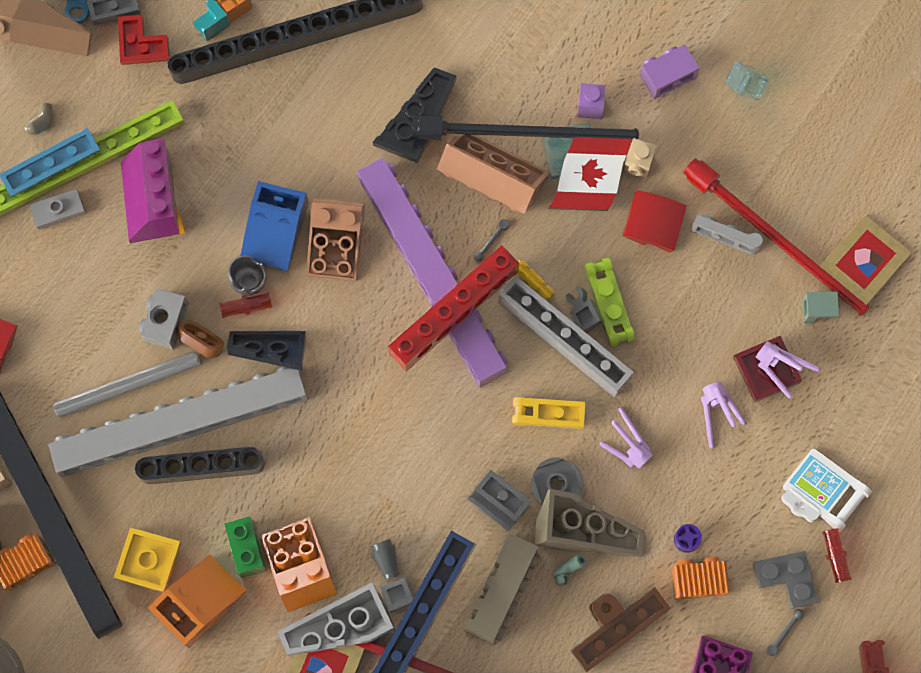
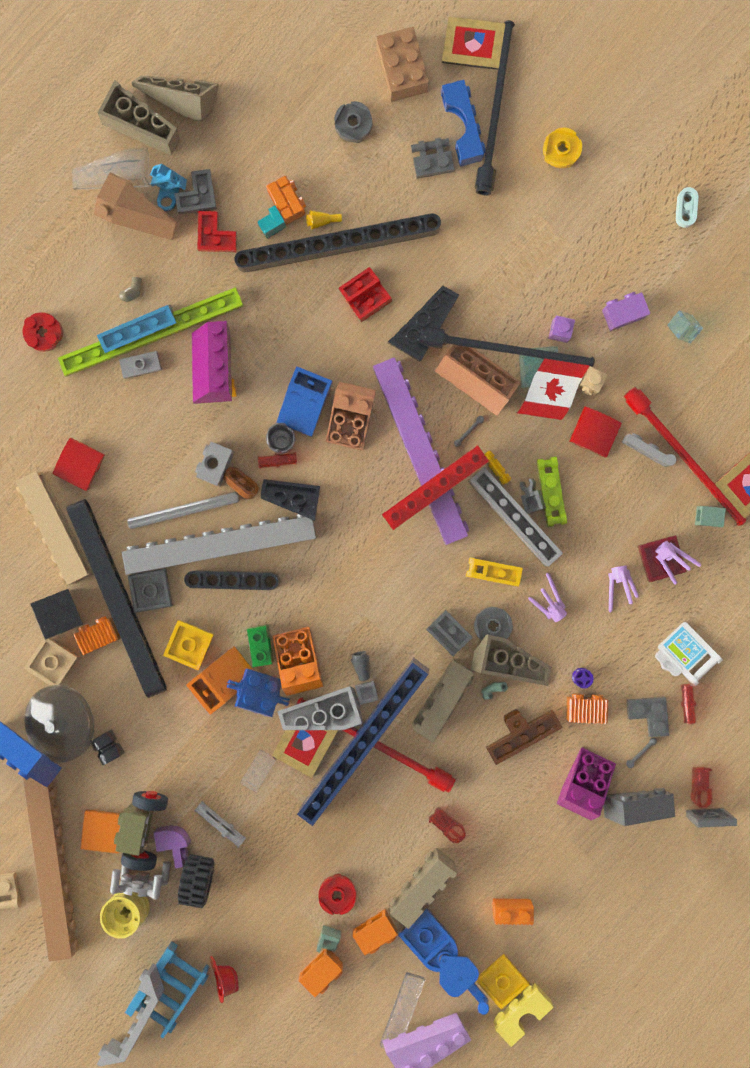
camera: 10 degrees right, 15 degrees up
none -> dark grey tile [128,569,173,613]
none -> blue plate [227,669,290,717]
none -> yellow cone [306,210,342,230]
none -> red slope [338,267,392,322]

